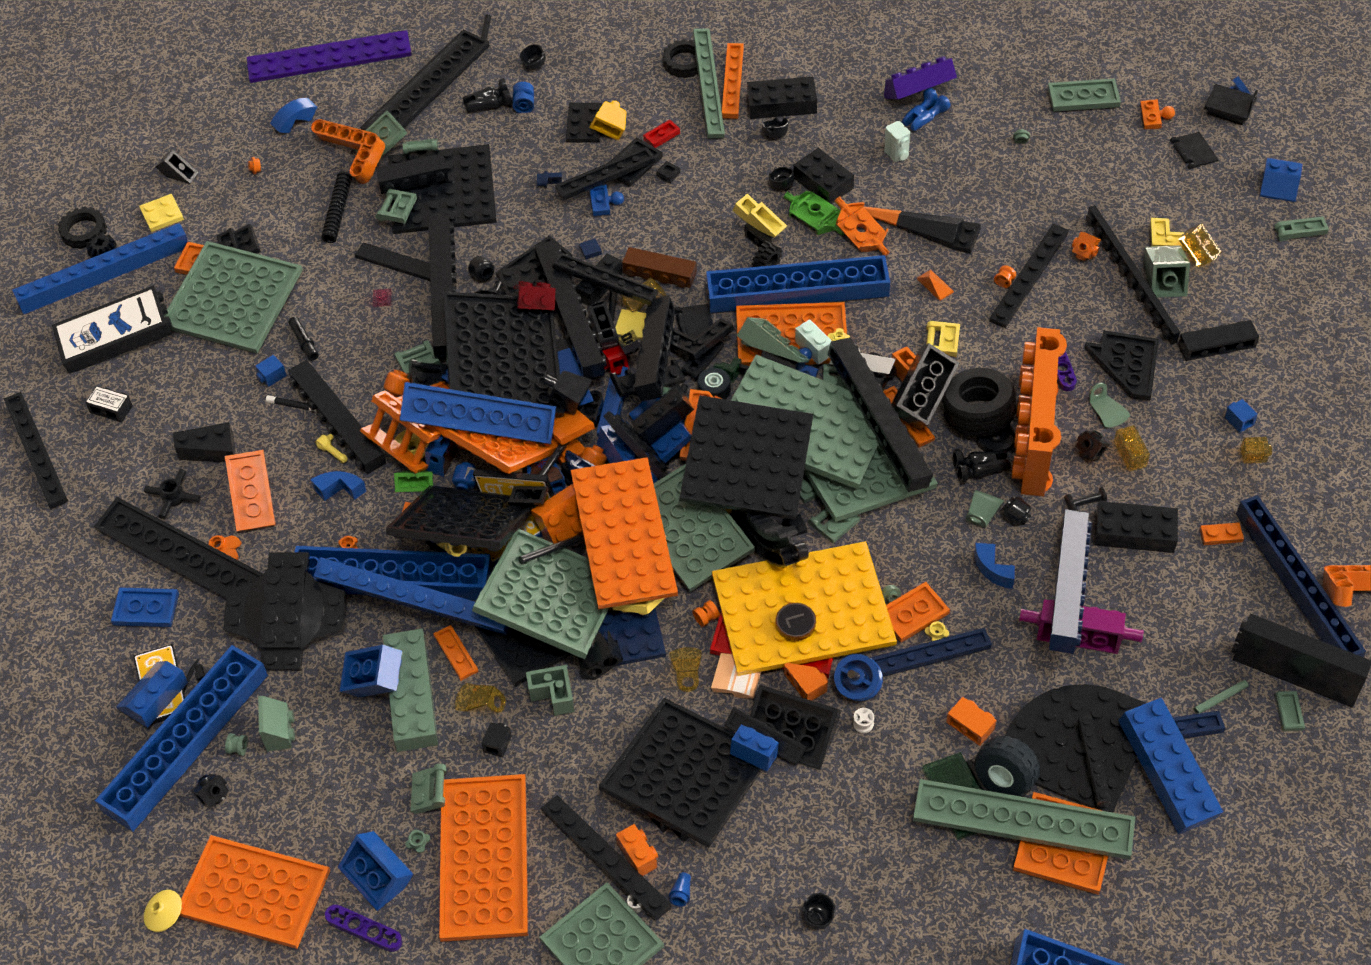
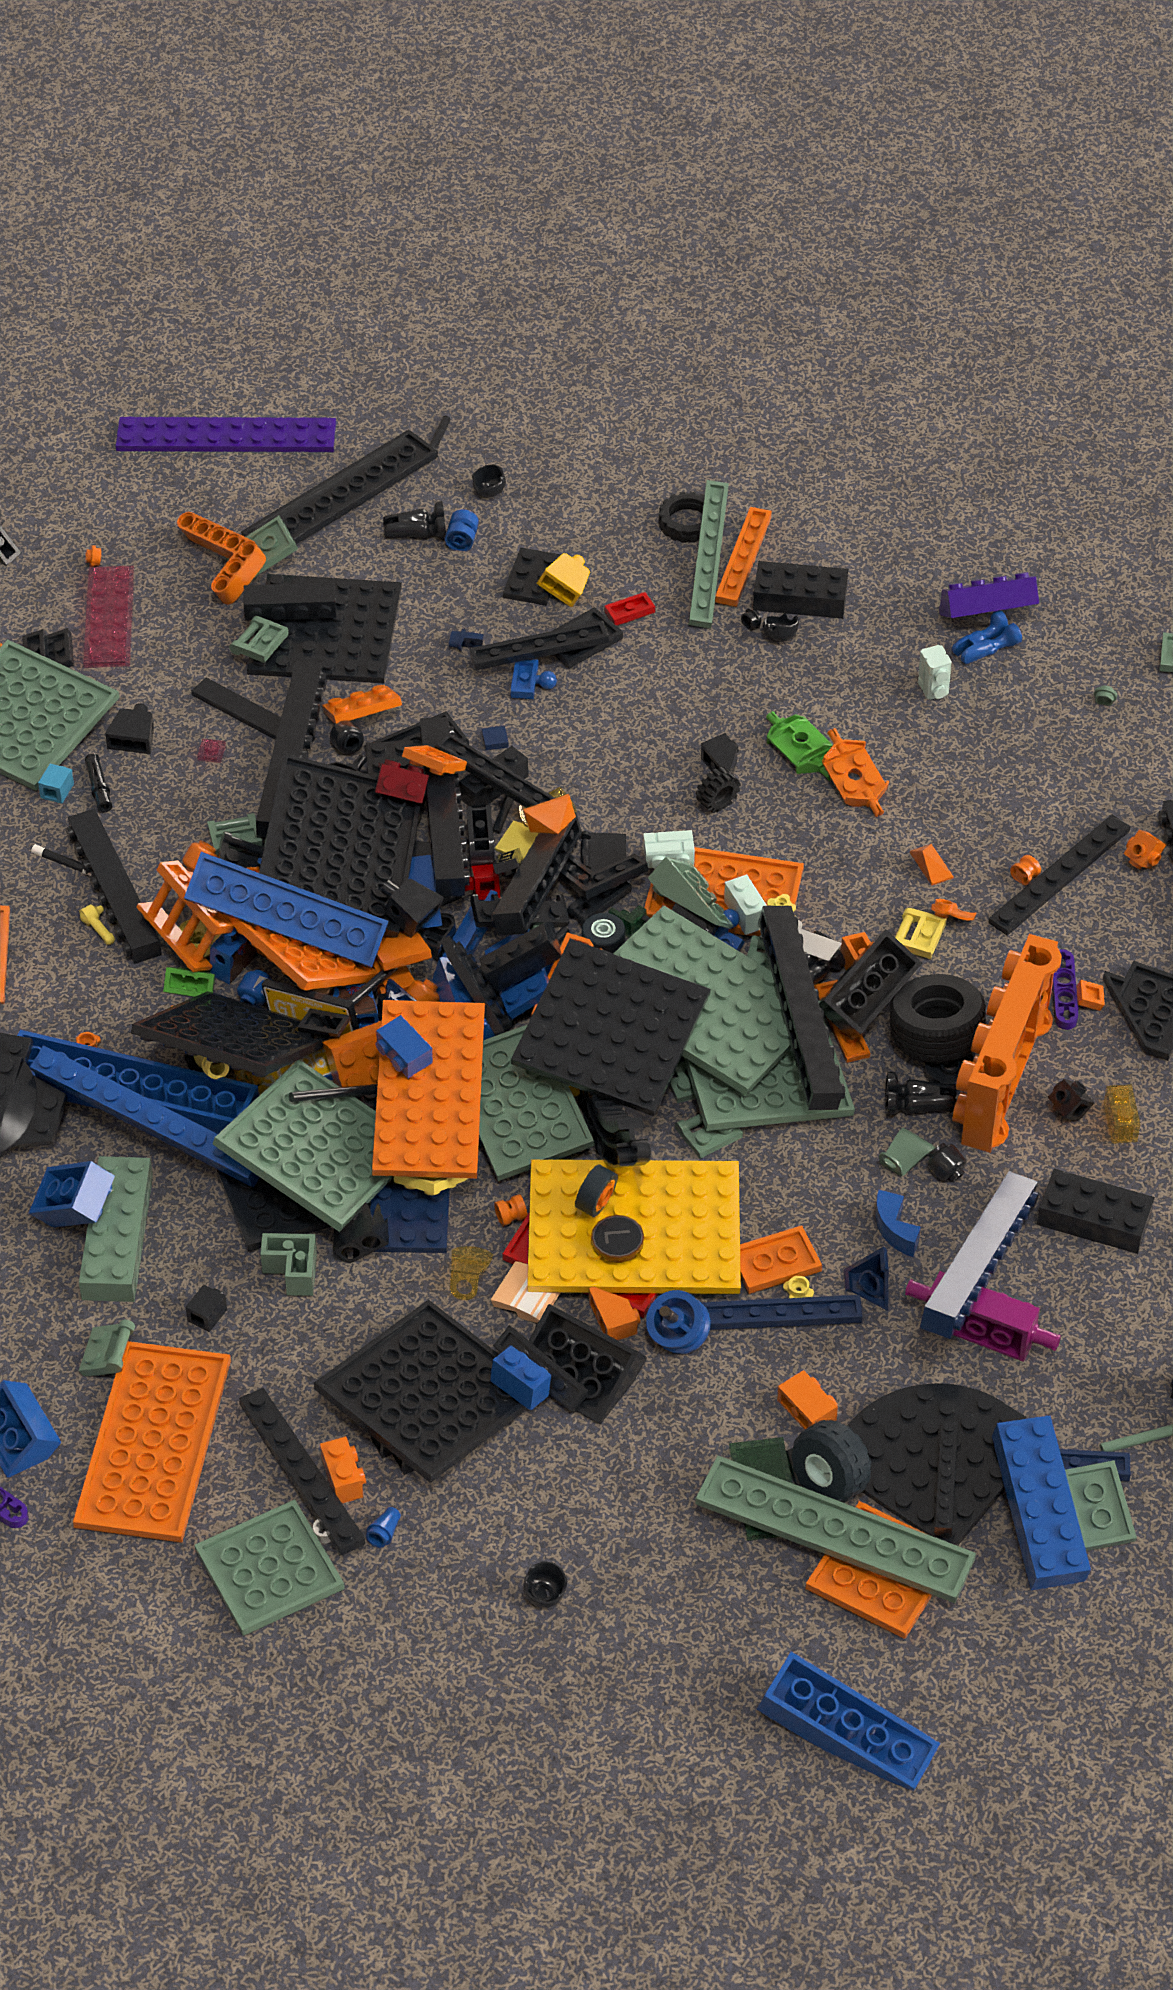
camera: 10 degrees right, 5 degrees down
blue brick [255,355,287,387] -> none
blue brick [270,98,317,133] -> none
blue brick [311,471,367,501] -> none
black piece [321,171,352,243] -> none
sand green plate [403,138,439,154] -> none
sand green plate [405,830,430,853] -> none
orange tile [433,625,479,681] -> none
clear yellow piece [455,683,506,713] -> none
reddish brown brick [622,247,697,288] -> none
black plate [656,161,680,183] -> none
blue brick [706,255,890,313] -> none
light yellow slope [733,194,787,238] -> none
black hair [769,167,795,190] -> none
black plate [782,514,807,537] -> none
black brick [793,147,854,204] -> none
white wheel [853,708,874,733] -> none
black plate [864,207,981,254] -> none
sand green plate [882,585,901,604] -> none
black piece [1064,487,1108,511] -> none
sand green piece [1089,383,1130,428] -> none
none -> dark azure brick [38,763,74,804]
none -> clear pink plate [83,566,134,668]
none -> black torso [105,703,154,754]
none -> orange plate [322,685,402,724]
none -> blue brick [376,1015,433,1078]
none -> orange plate [402,745,467,775]
none -> orange slope [523,794,576,834]
none -> black wheel [575,1164,618,1217]
none -> light aqua brick [643,830,695,869]
none -> black plate [741,608,762,630]
none -> dark blue slope [844,1247,889,1311]
none -> orange plate [931,899,976,921]
none -> sand green plate [1065,1461,1137,1551]
none -> orange plate [1076,980,1105,1011]

